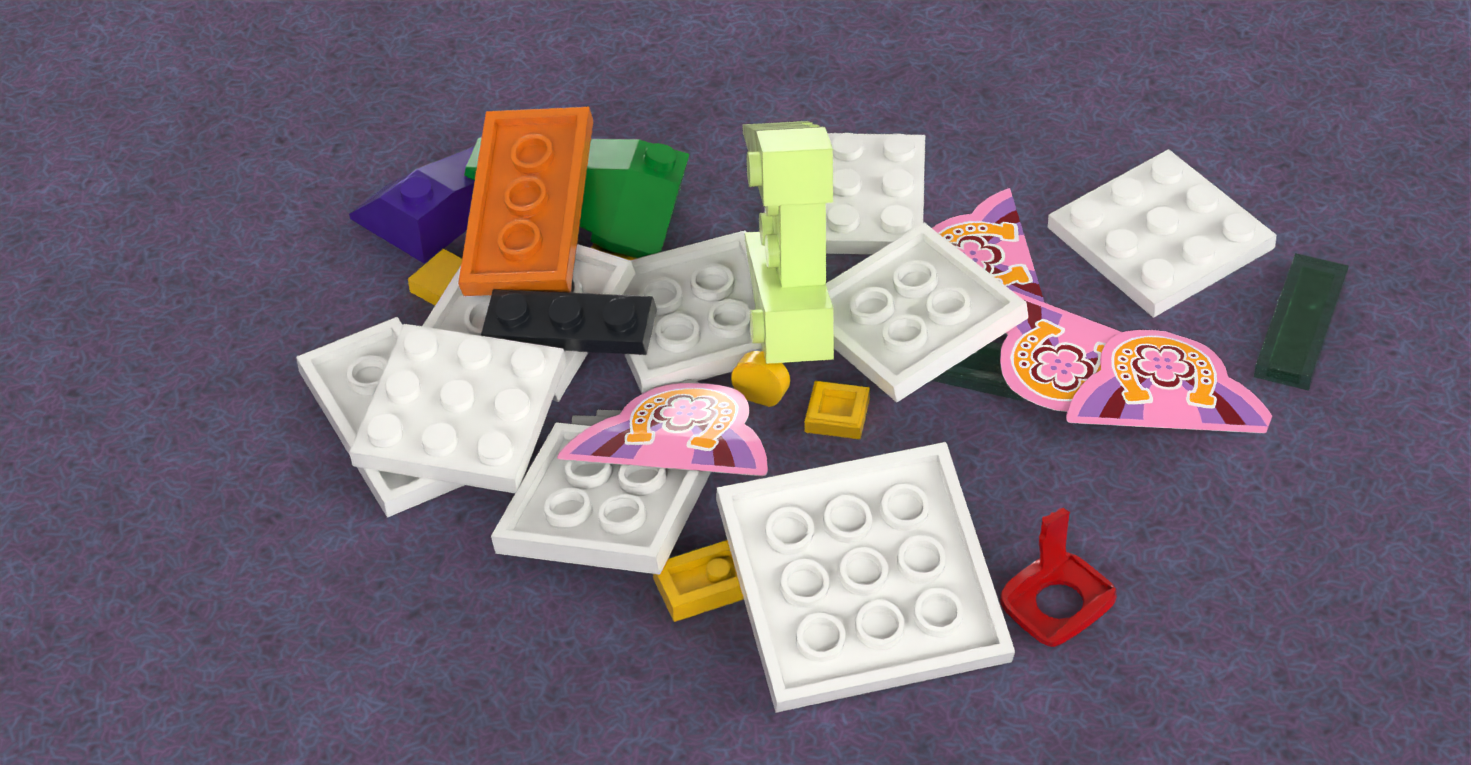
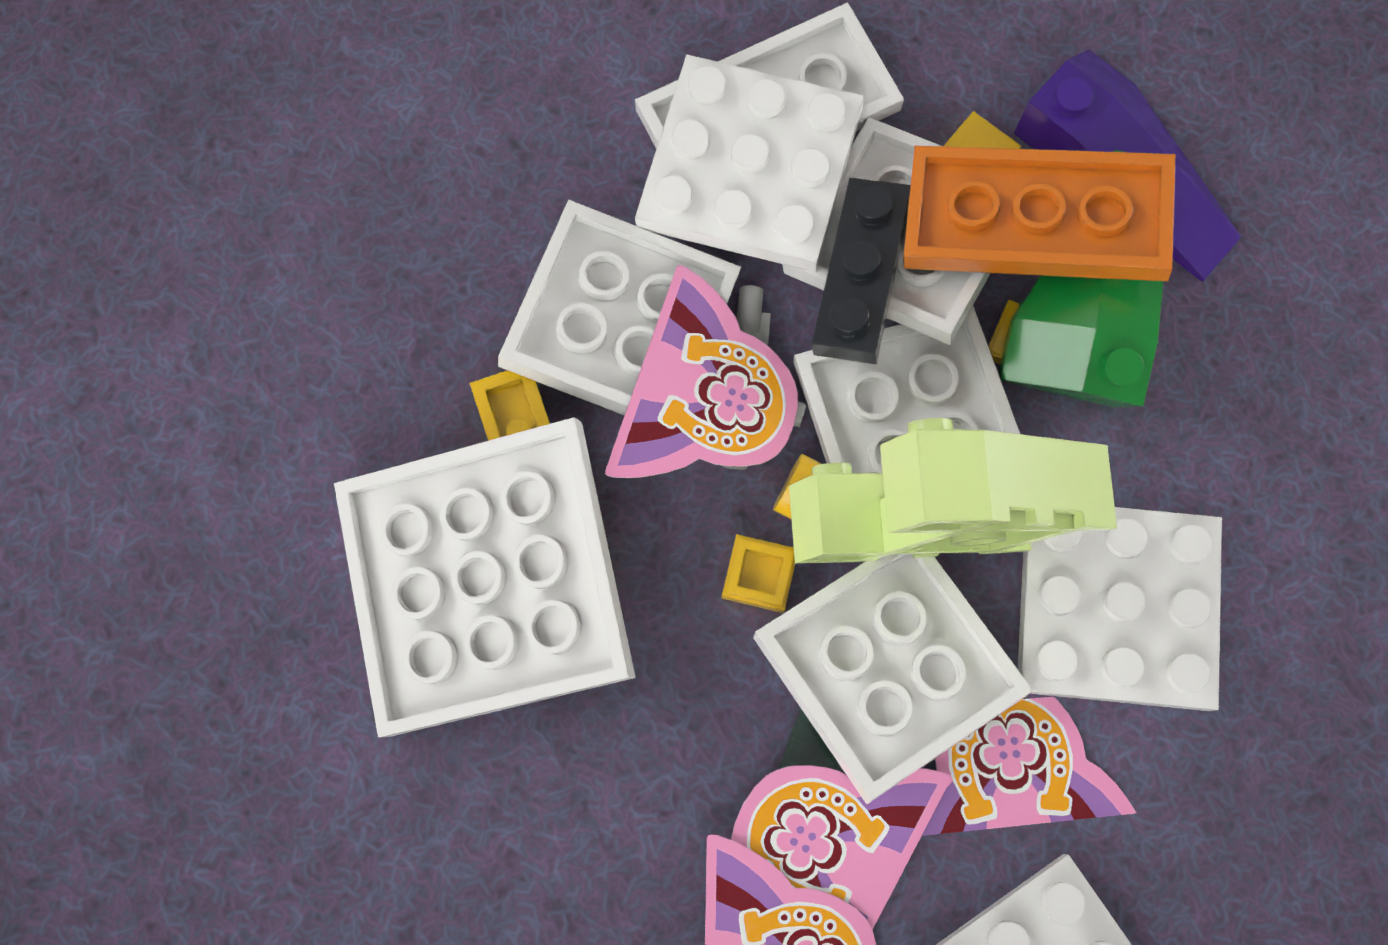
camera: 90 degrees right, 30 degrees up
red piece [1000,508,1117,647] -> none

